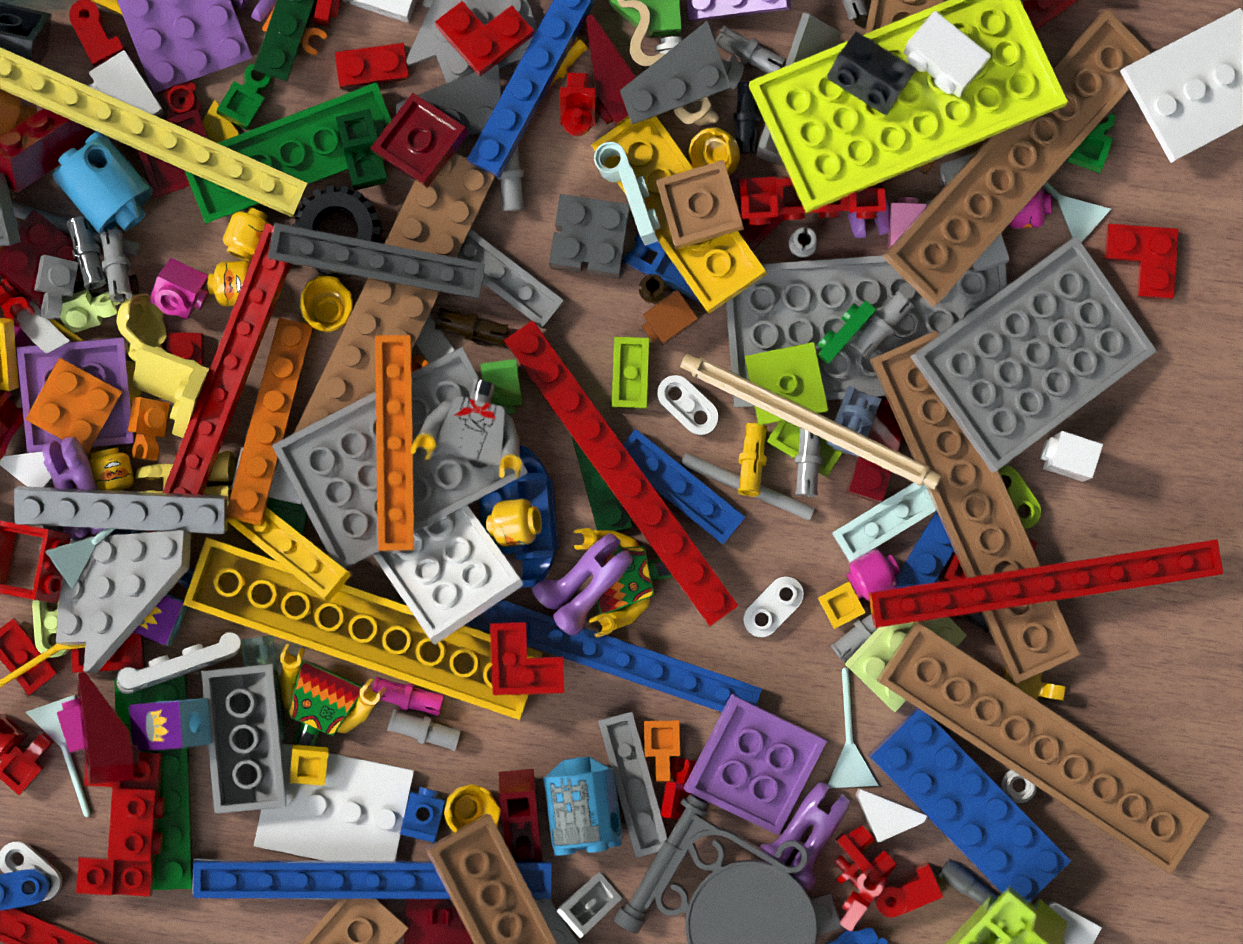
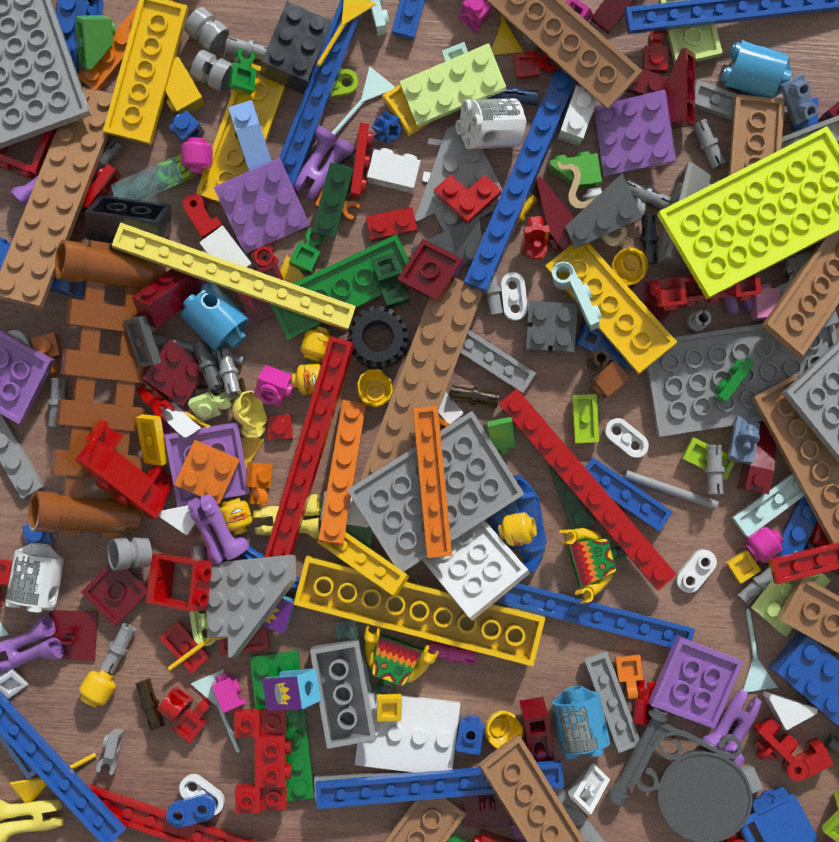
camera: 10 degrees left, 0 degrees up
plate [14,486,228,534] -> none
light grey plate [35,255,78,320] -> none
light aqua piece [45,528,115,589] -> none
dark red slope [77,672,139,784] -> none
white plate [116,632,241,694] -> none
light yellow bracket [131,344,209,438] -> none
dark grey plate [268,223,485,299] -> none
light grey pin [387,709,461,751] -> none
light grey torso [411,379,522,479] -> none
red plate [490,622,565,696] -> none
medium lavender piece [532,533,633,636] -> none
medium nougat plate [656,160,744,250] -> none
tan piece [680,353,942,490] -> none
yellow pin [737,423,768,497] -> none
lime plate [744,342,828,426] -> none
black bracket [827,31,916,115] -> none
plate [839,867,887,931] -> none
light grey pin [850,291,914,359] -> none
white brick [904,11,991,98] -> none
none -> white plate [500,272,528,321]

